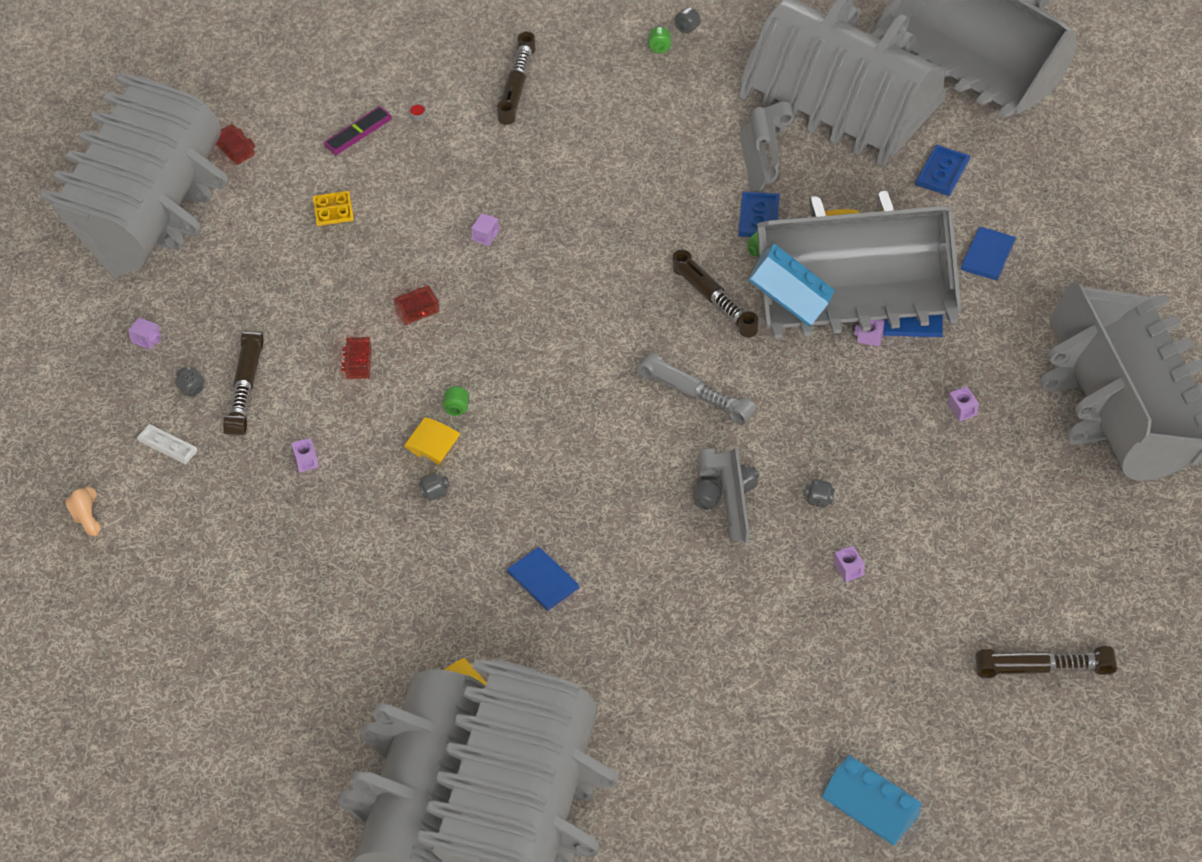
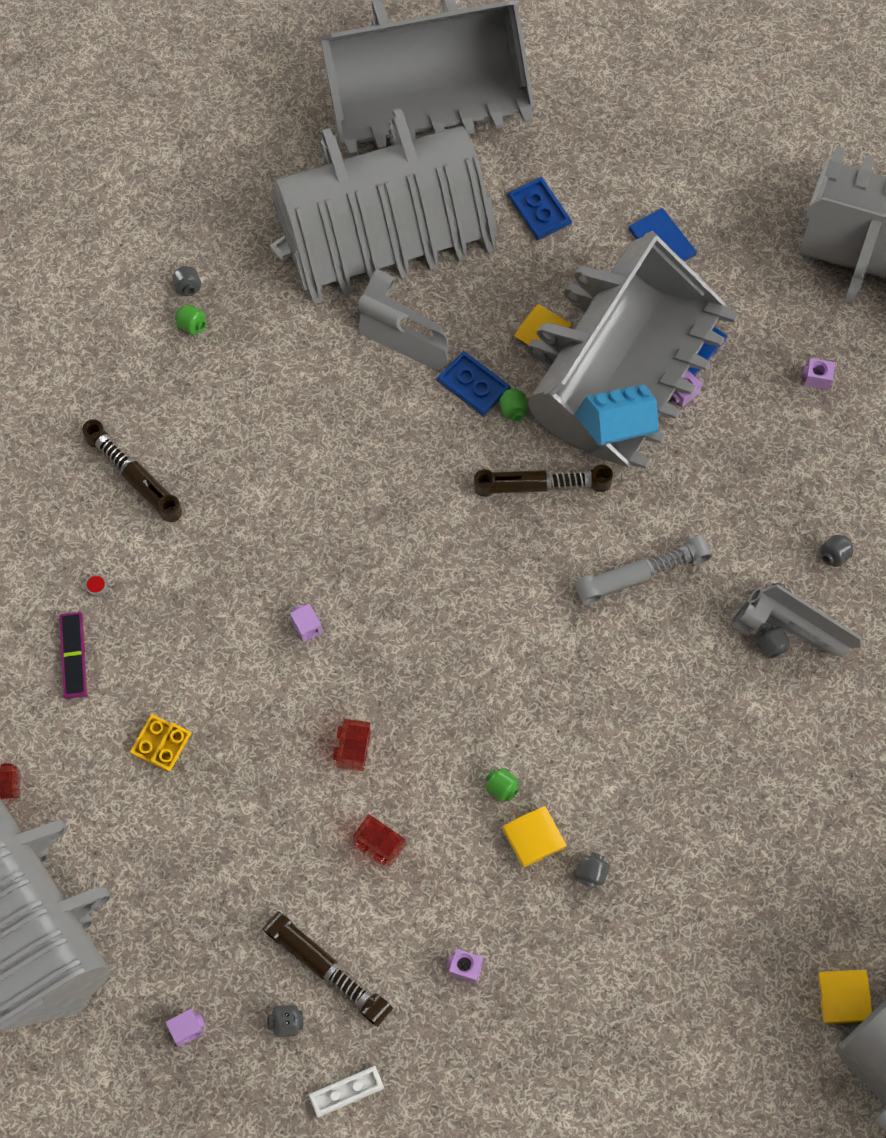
camera: 55 degrees left, 15 degrees up
blue tile [507,547,579,611] -> none

